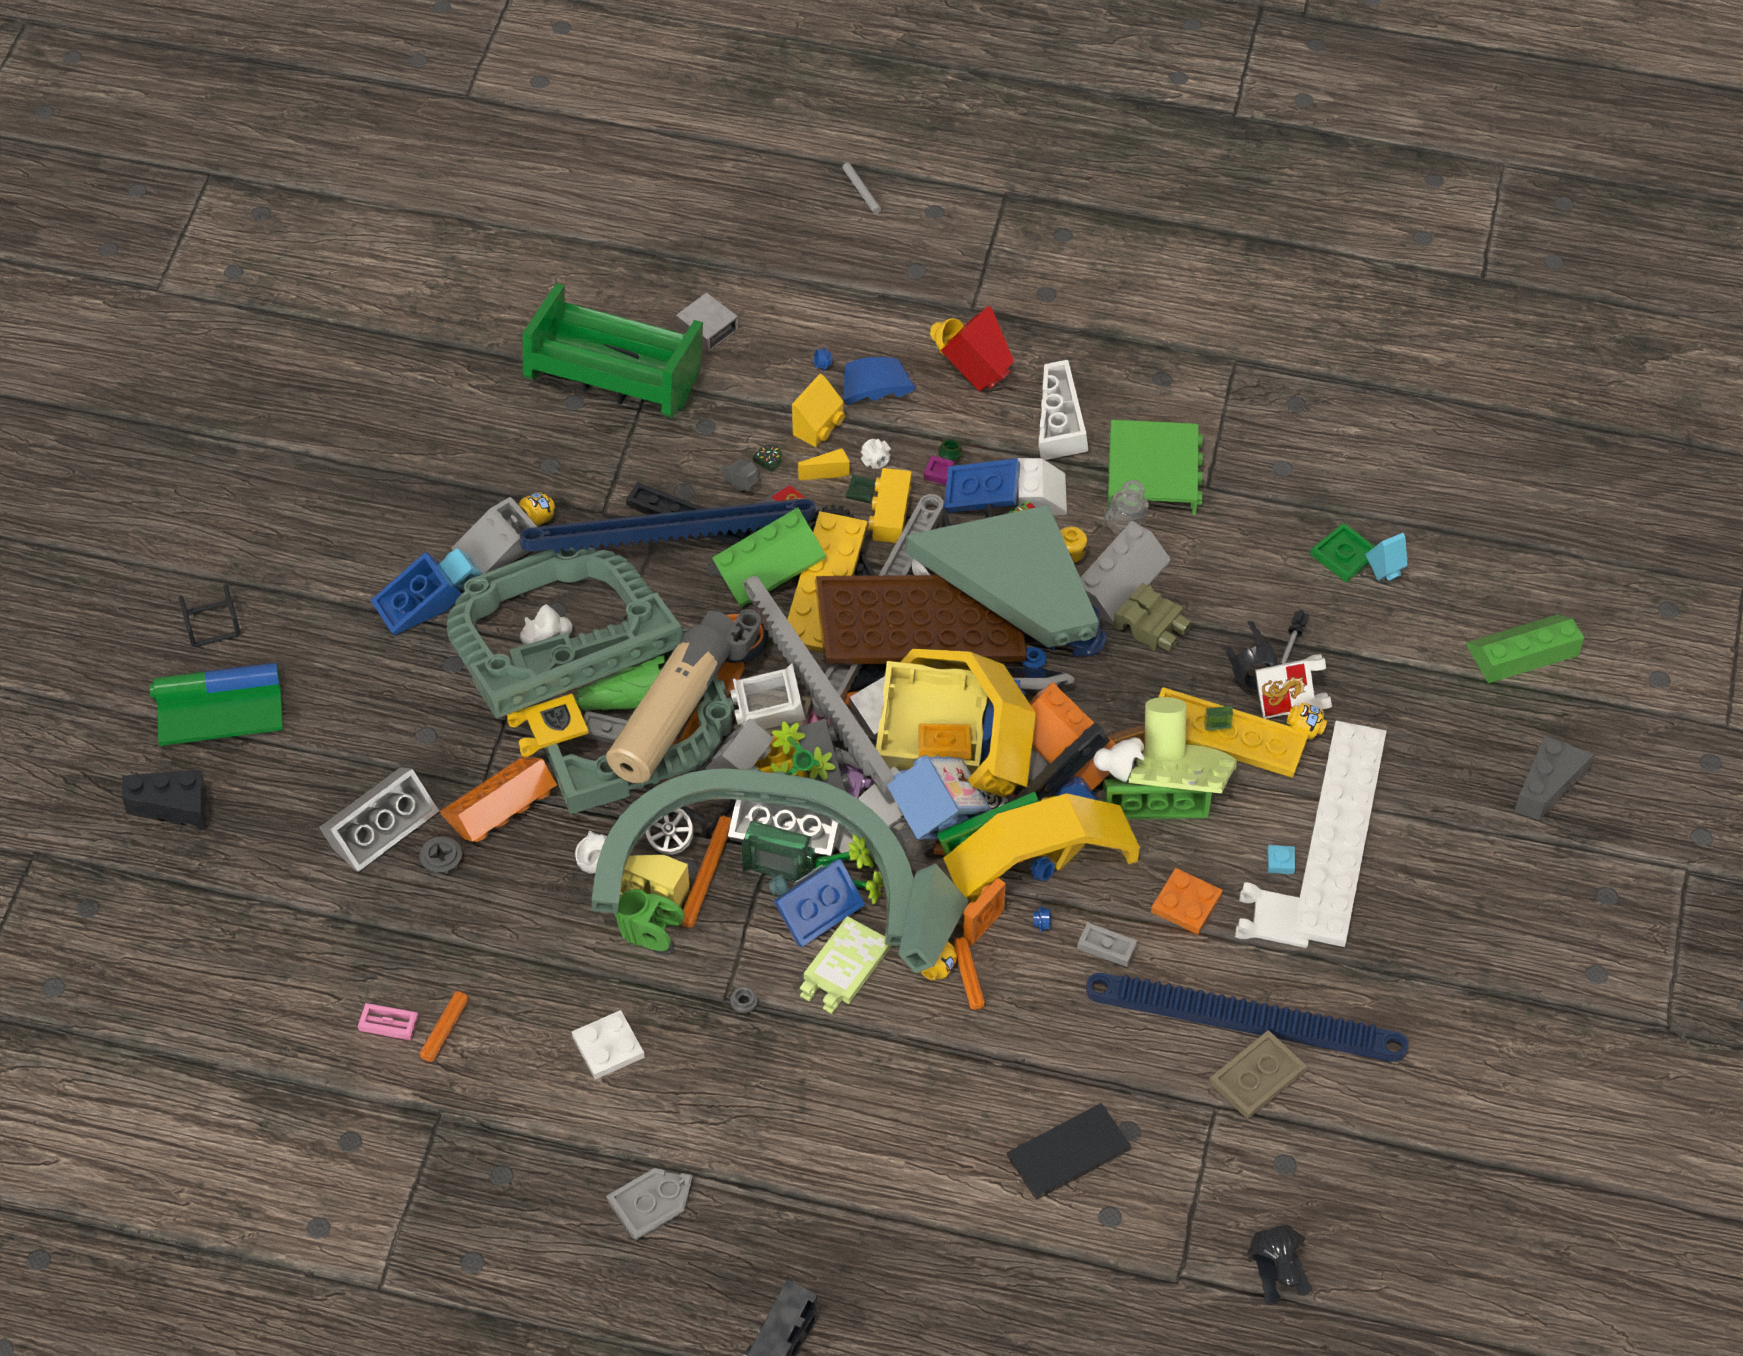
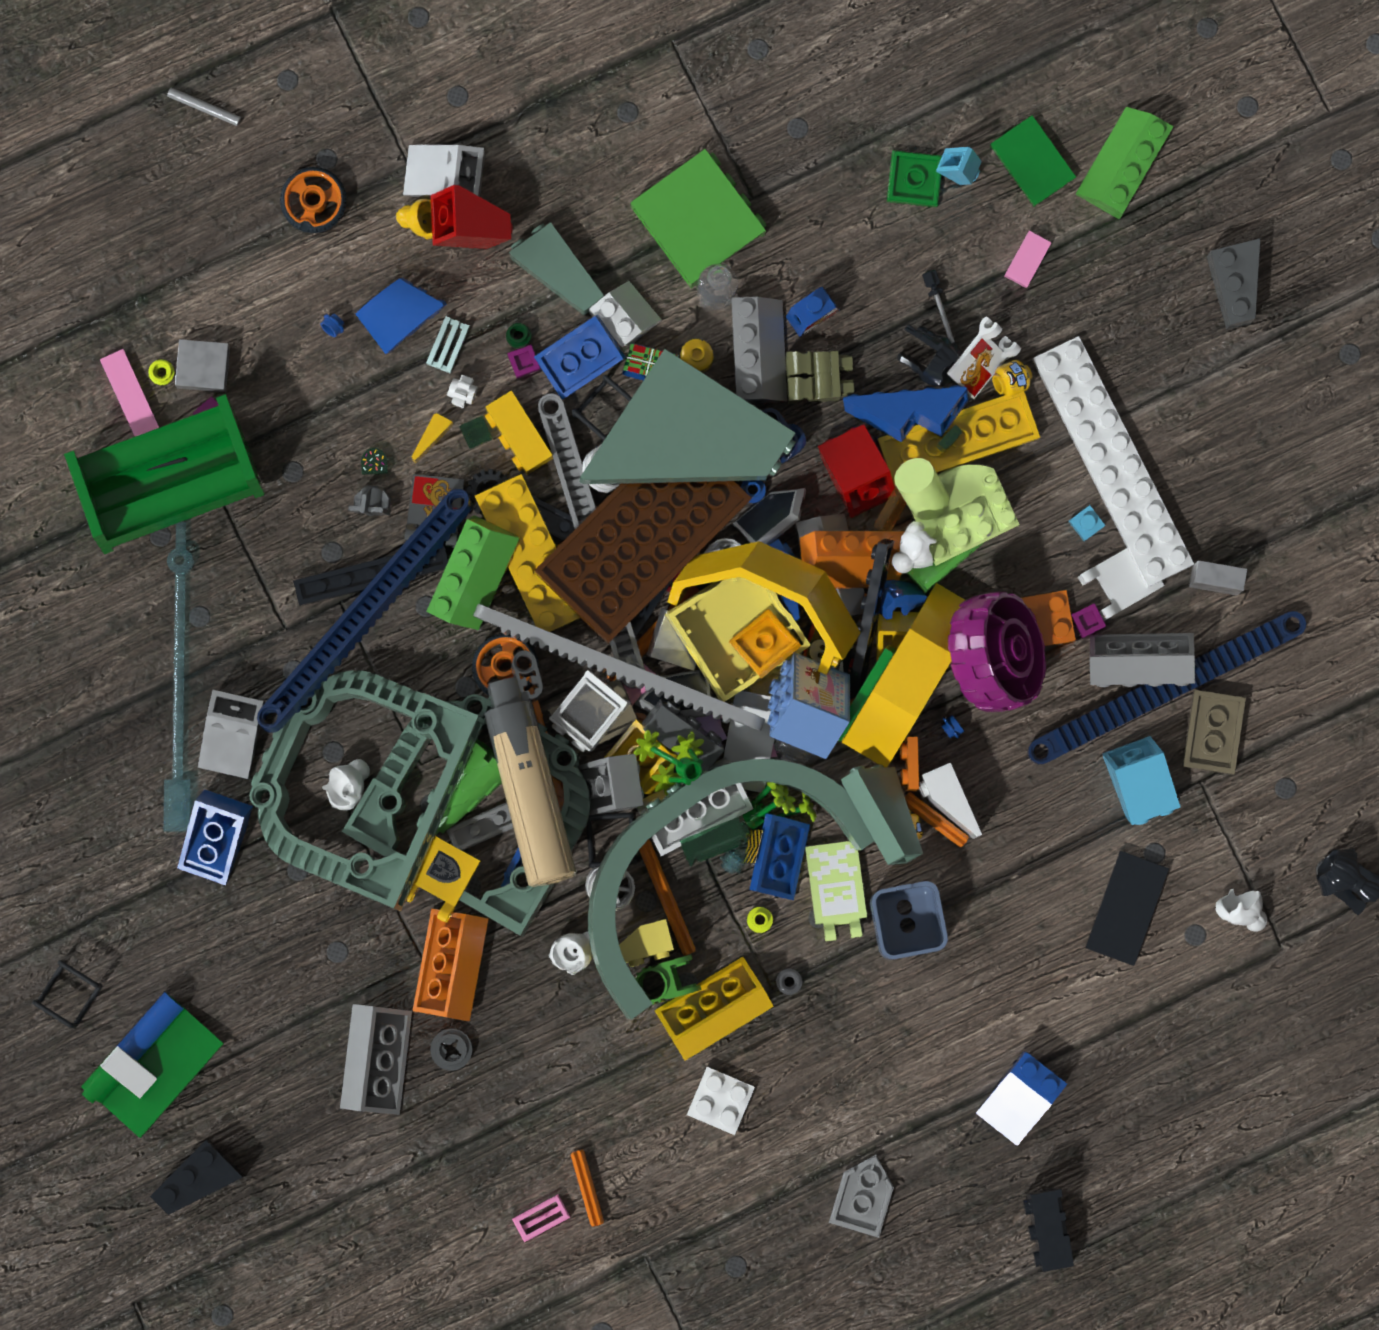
camera: 45 degrees left, 30 degrees up
medium azure brick [439,548,483,591] -> none
yellow head [519,492,555,526] -> none
yellow slope [792,374,845,447] -> none
white wedge [1039,360,1088,460] -> none
light grey plate [1077,922,1137,967] -> none
none -> bright pink tile [100,349,160,436]
none -> white tile [100,1046,157,1098]
none -> neon yellow plate [149,359,175,385]
none -> clear light blue bar [163,522,194,832]
none -> orange wheel [280,167,347,233]
none -> slope [403,145,485,199]
none -> light aqua tile [426,316,470,374]
none -> sand green slope [509,223,604,316]
none -> yellow slope [654,957,774,1061]
none -> neon yellow plate [747,907,773,933]
none -> blue torso [785,287,840,338]
none -> red slope [818,424,897,518]
none -> blue slope [843,385,968,442]
none -> sand blue piece [870,881,948,960]
none -> white slope [918,763,982,839]
none -> magenta wheel [948,592,1046,712]
none -> slope [976,1052,1067,1145]
none -> green tile [990,116,1076,207]
none -> bright pink tile [1004,231,1051,288]
none -> magenta tile [1071,603,1106,638]
none -> light grey slope [1090,633,1195,687]
none -> medium azure slope [1102,736,1180,825]
none -> flat silver piece [1189,561,1247,595]
none -> white piece [1216,889,1267,932]

